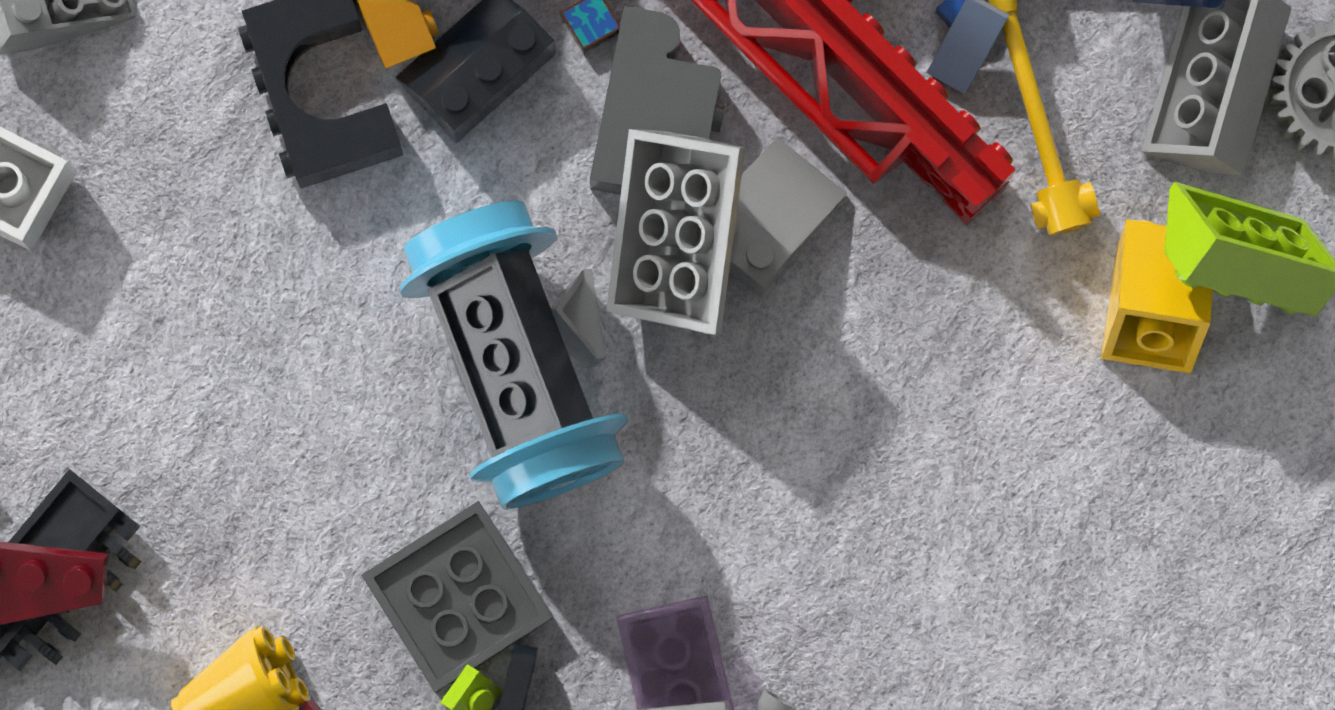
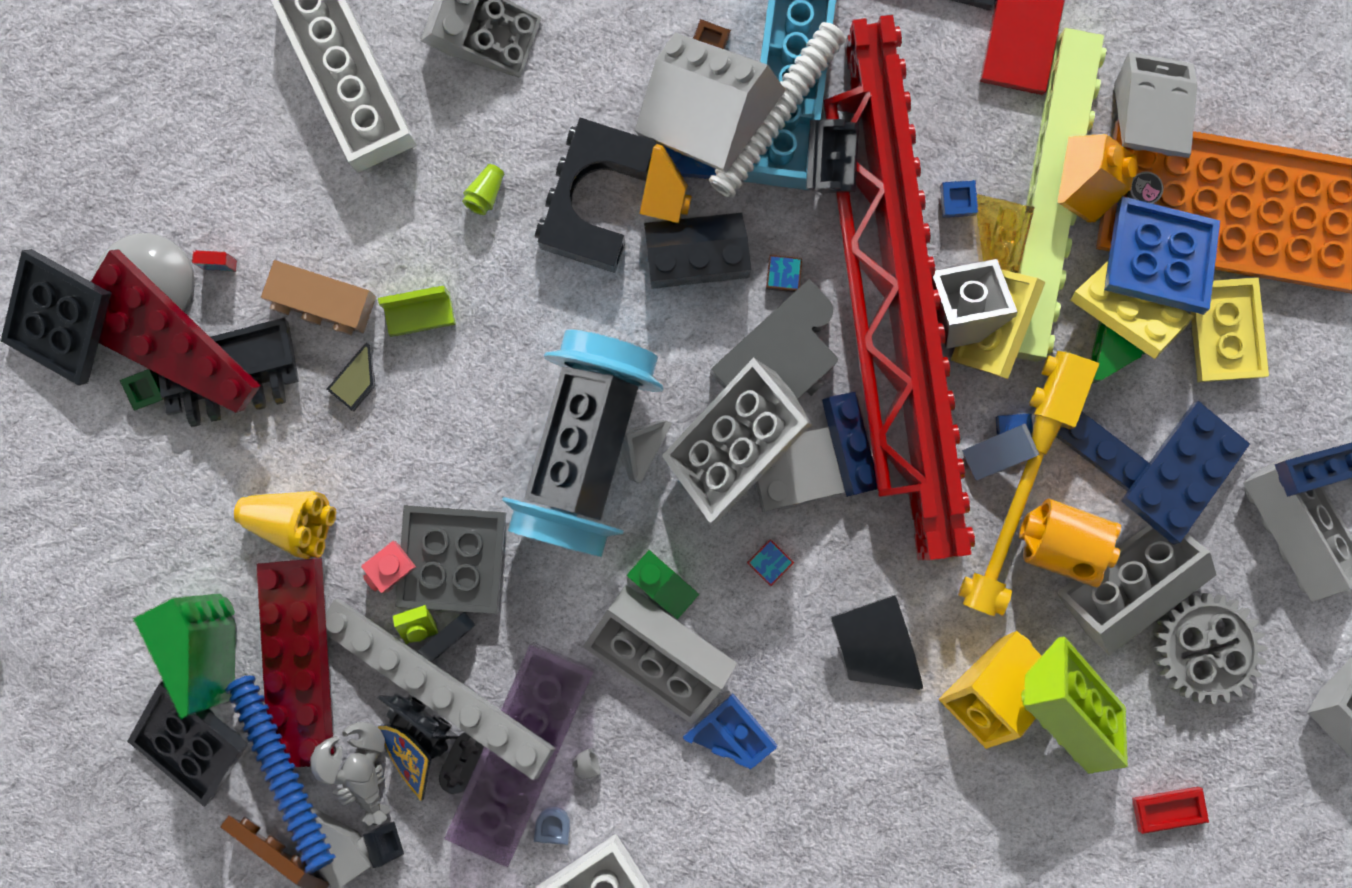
camera: 40 degrees right, 5 degrees up
none -> medium nougat brick [261,260,376,336]
none -> olive tile [326,342,375,411]
none -> coral bracket [361,541,416,593]
none -> lime panel [378,286,456,337]
none -> lime cone [462,164,505,215]
none -> light grey slope [583,585,737,724]
none -> green slope [626,550,700,620]
none -> blue wing [683,693,777,769]
none -> tile [746,539,794,587]
none -> dark blue plate [822,392,878,497]
none -> black slope [830,595,923,690]
none -> light orange cylinder [1019,498,1121,588]

